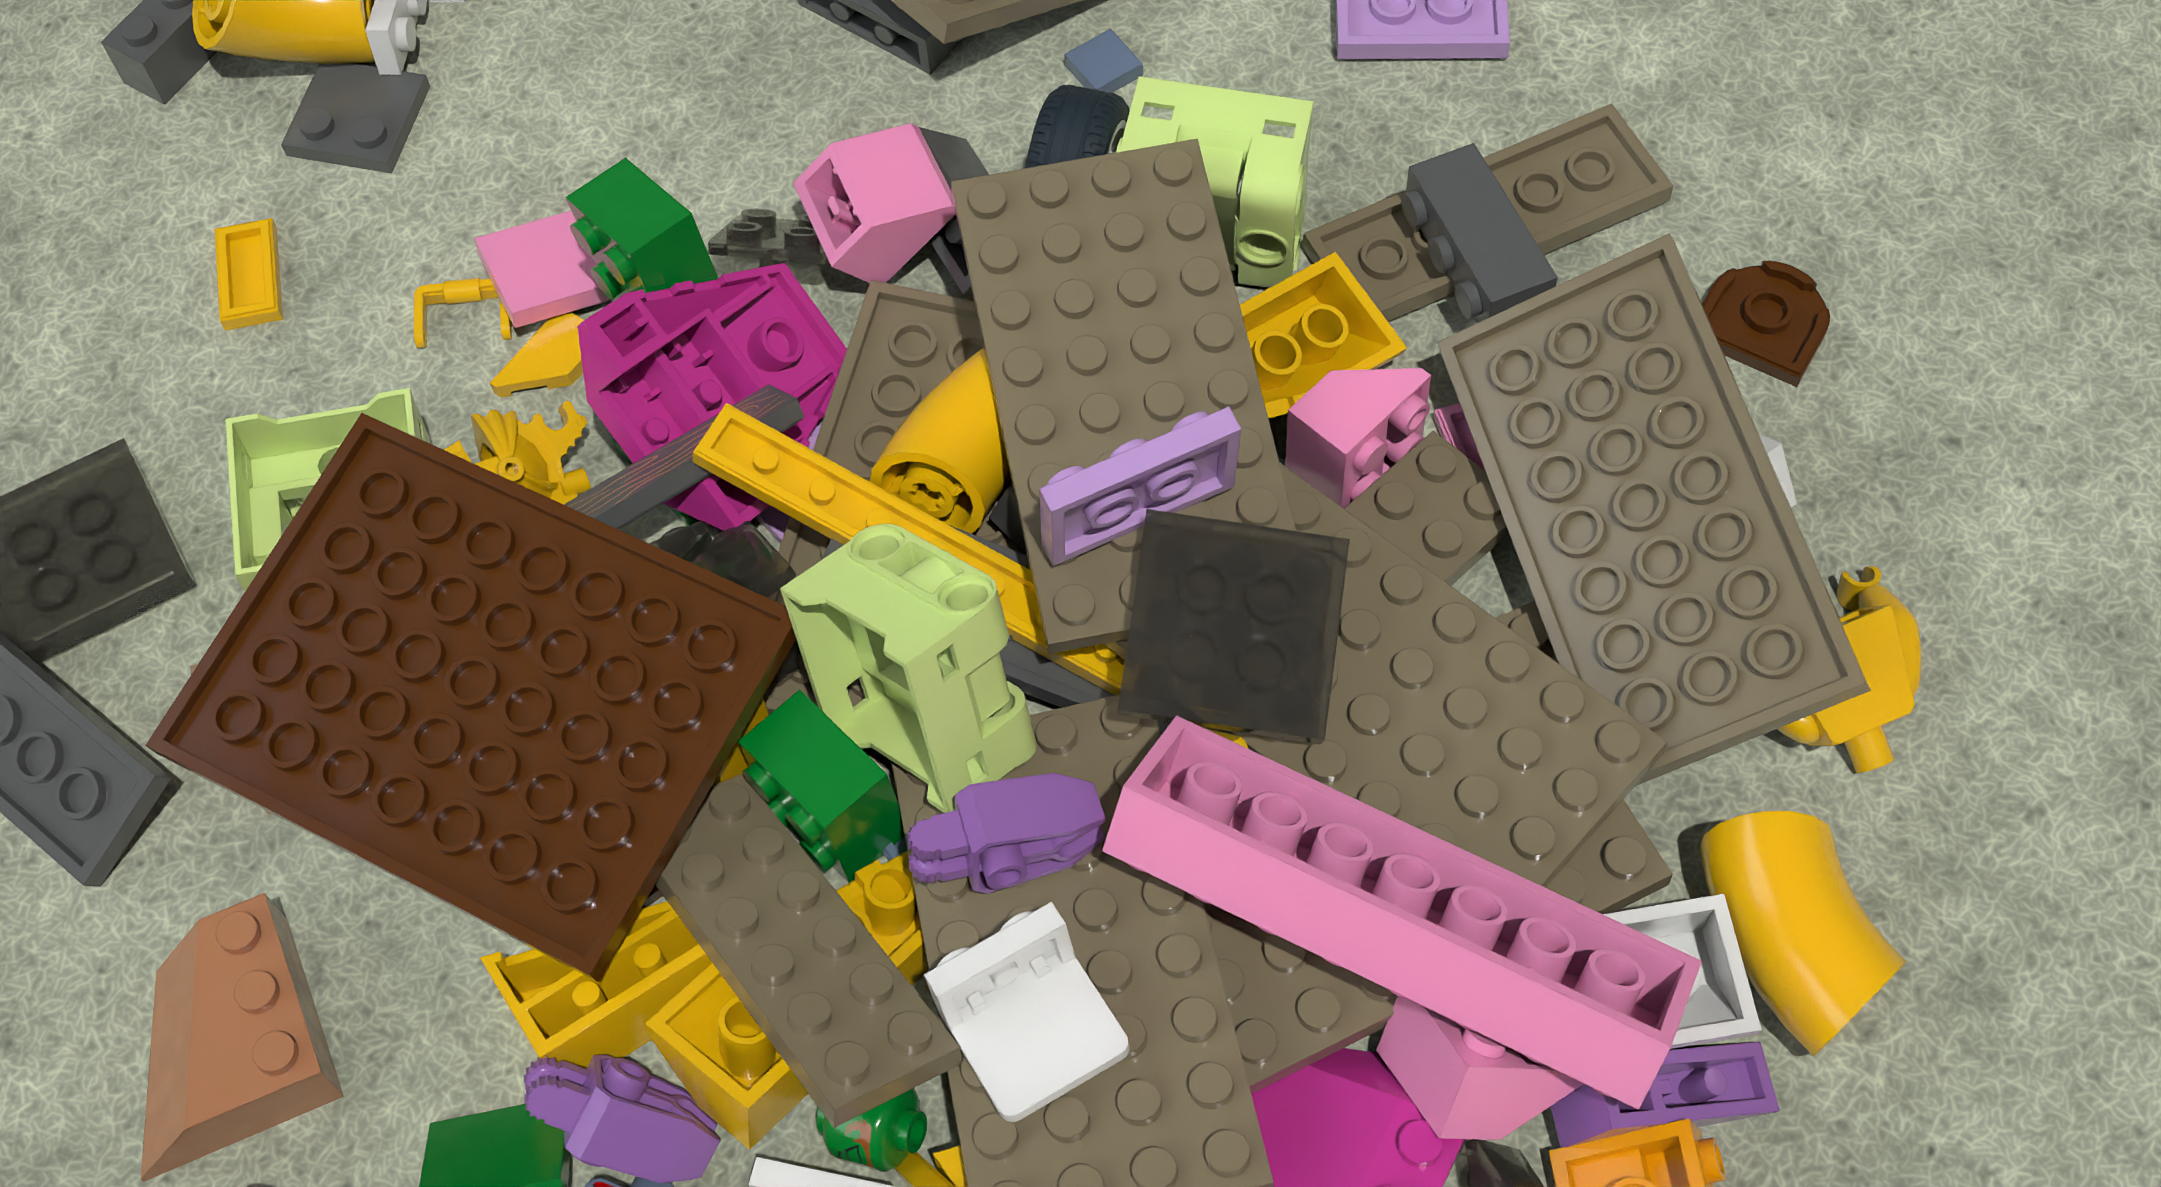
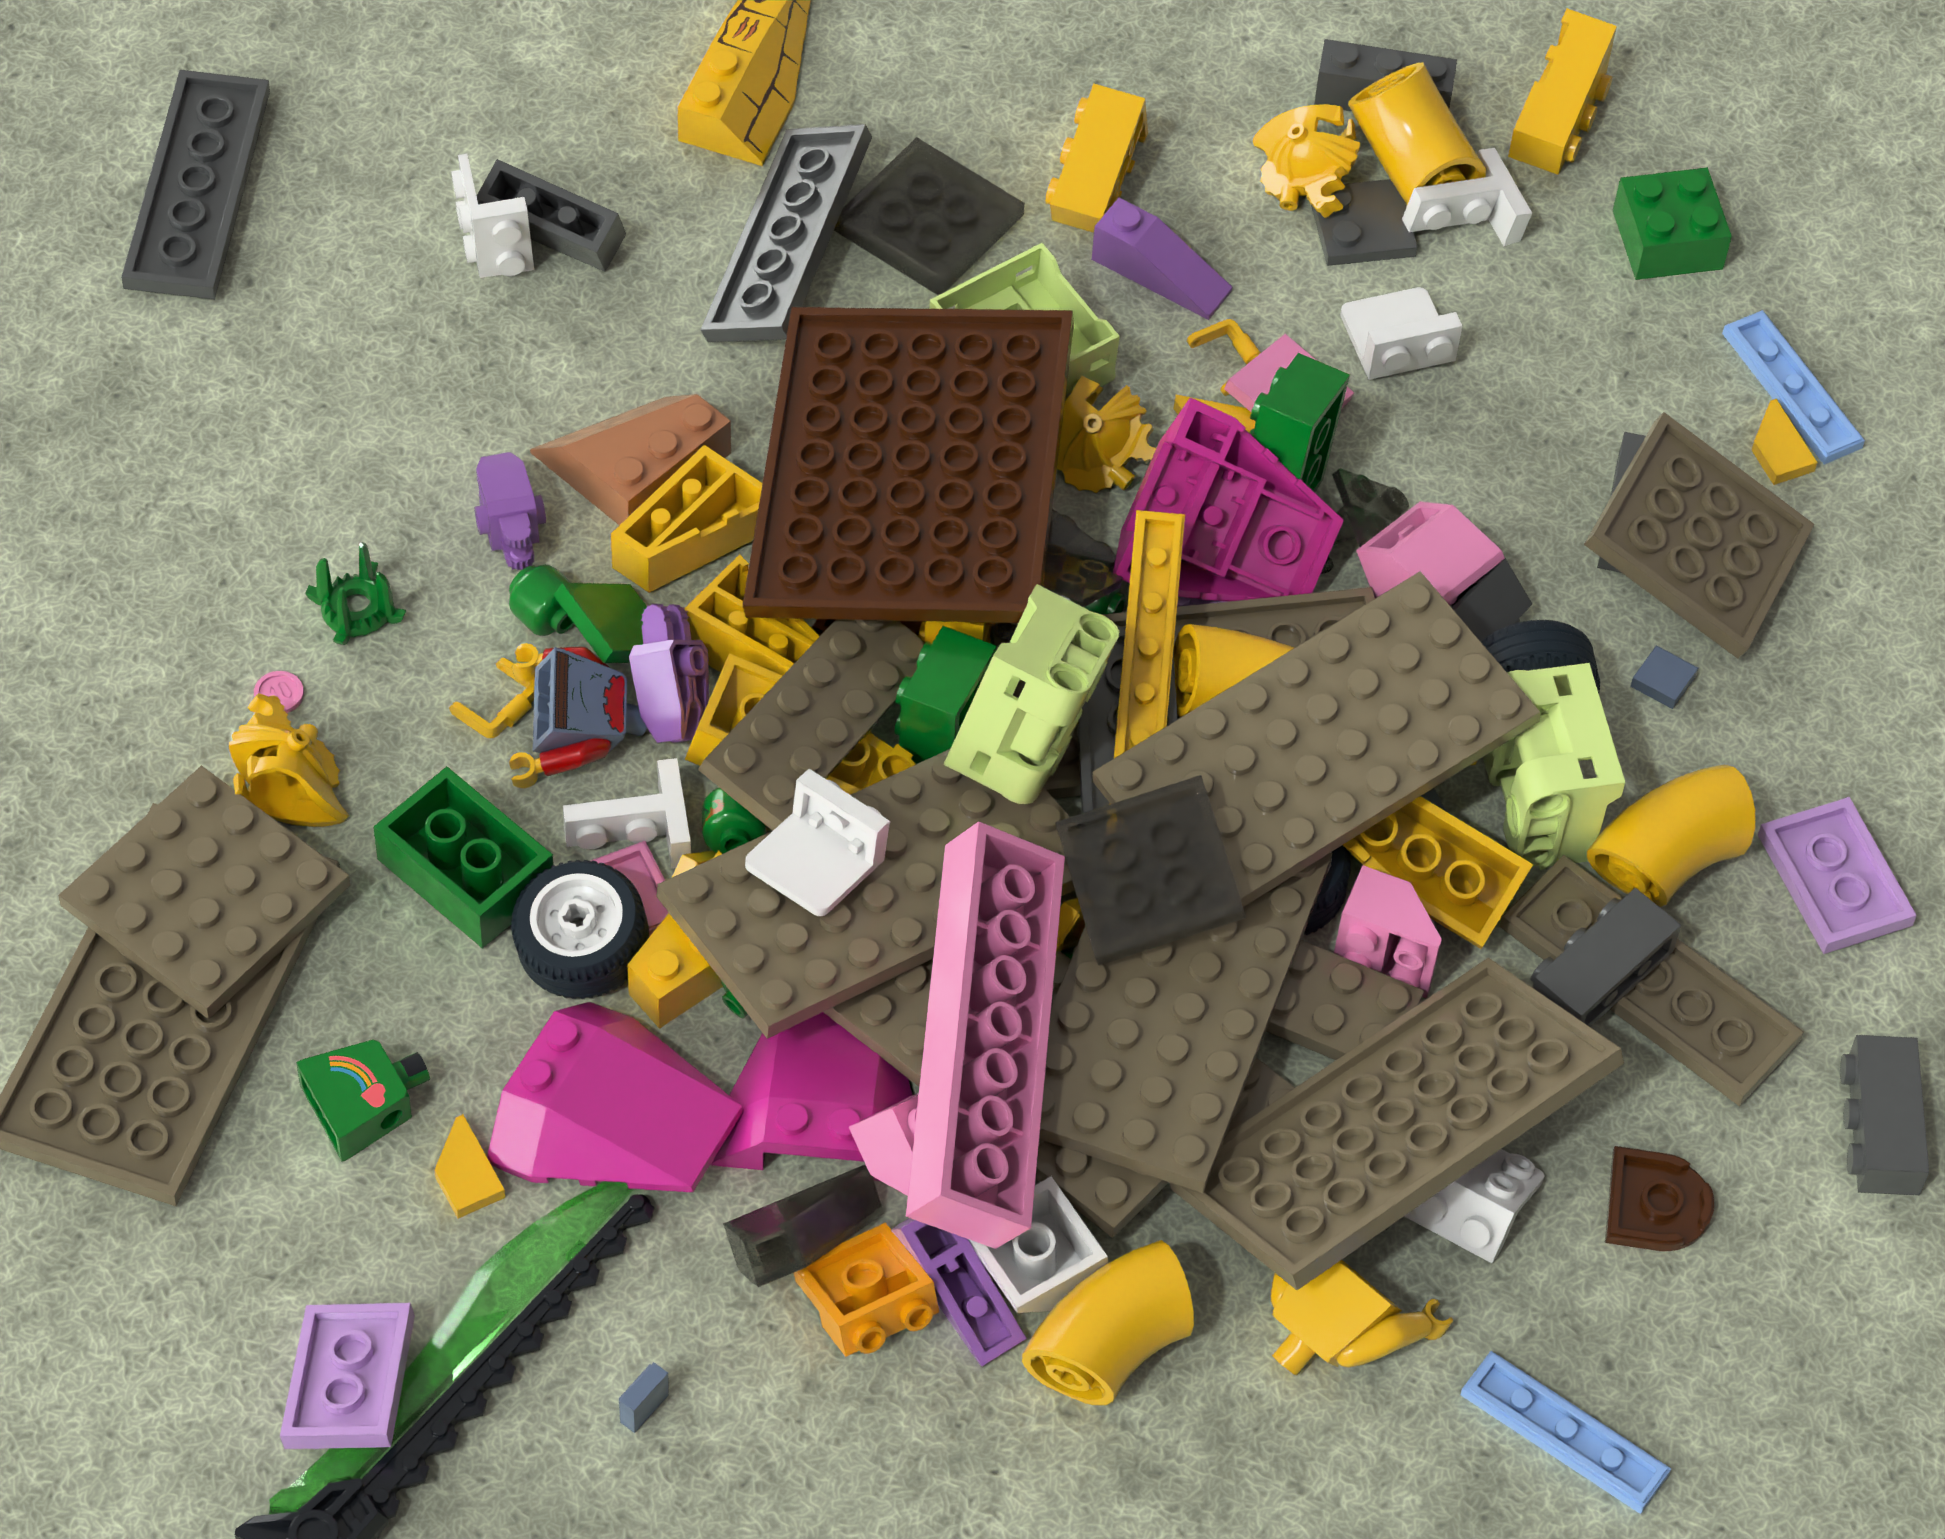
camera: 60 degrees right, 5 degrees down
yellow tile [214,218,283,331] -> none
dark grey tile [564,384,805,530] -> none
medium lavender hinge [908,773,1106,894] -> none
lavender plate [1039,406,1241,566] -> none
none -> yellow wedge [611,445,763,593]
none -> yellow wedge [1045,83,1148,233]
none -> medium lavender slope [1091,197,1233,320]
none -> yellow helmet [1253,104,1360,218]
none -> white bracket [1340,287,1462,380]
none -> light blue tile [1460,1351,1671,1514]
none -> yellow brick [1587,764,1755,907]
none -> dark grey brick [1840,1035,1929,1196]

